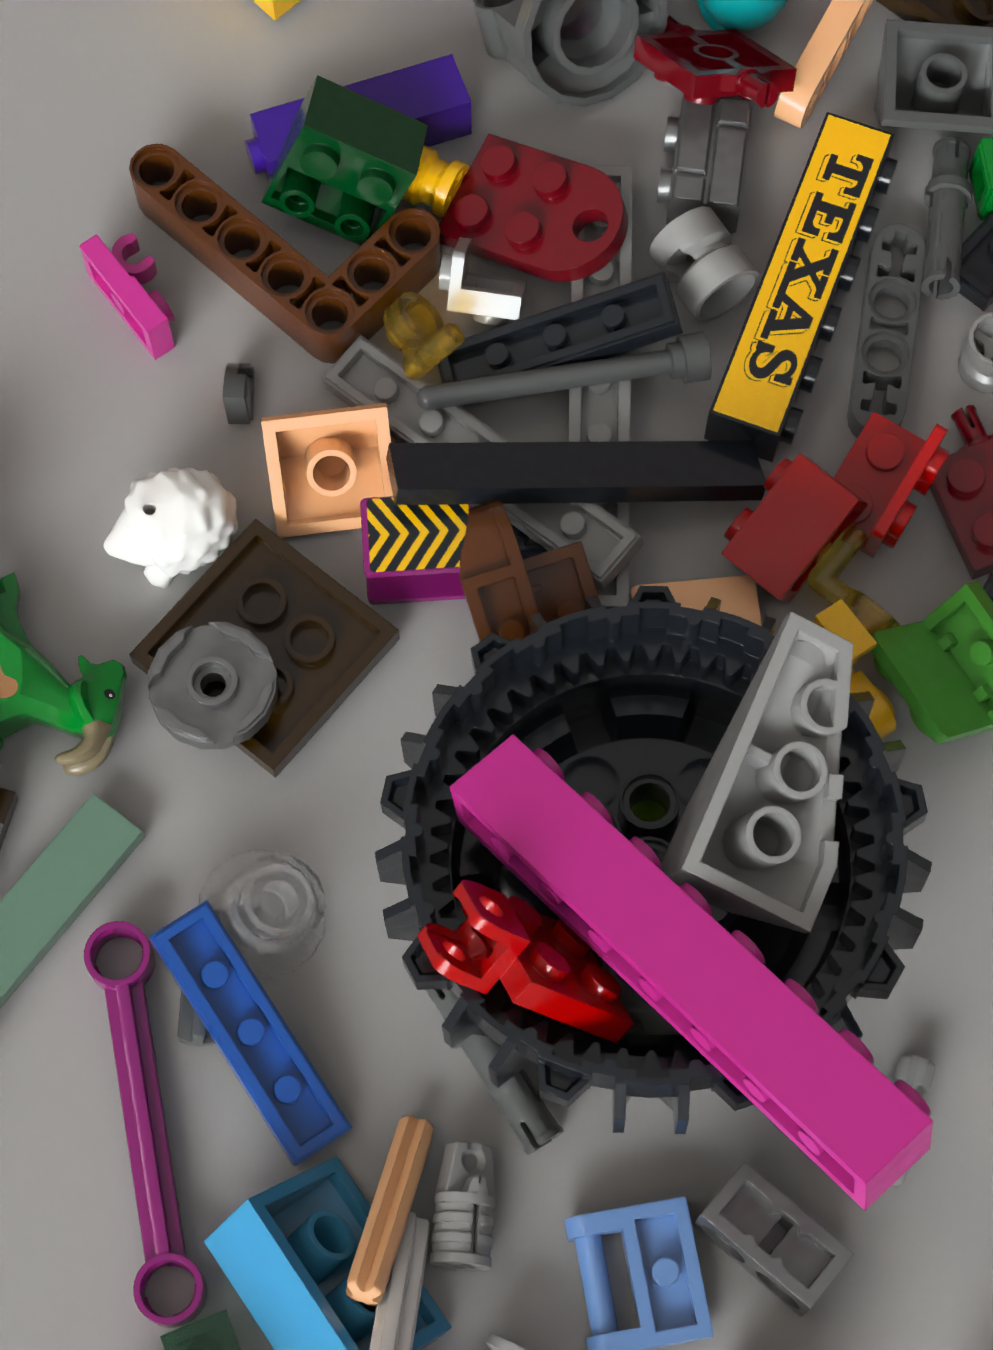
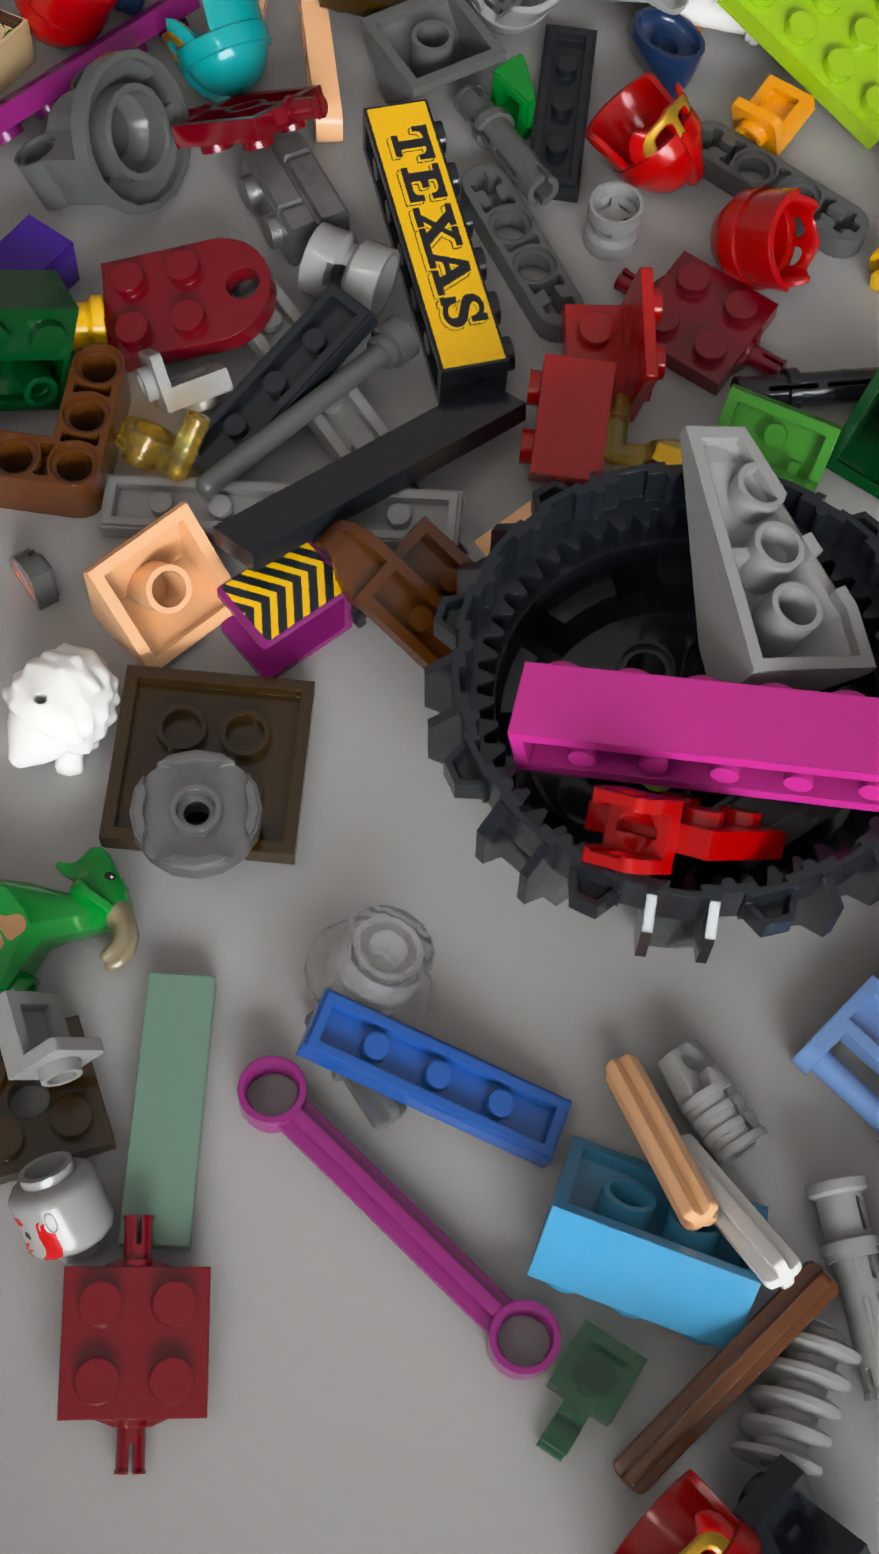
camera: 40 degrees left, 5 degrees down
dark grey pin [426,989,564,1155] -> none

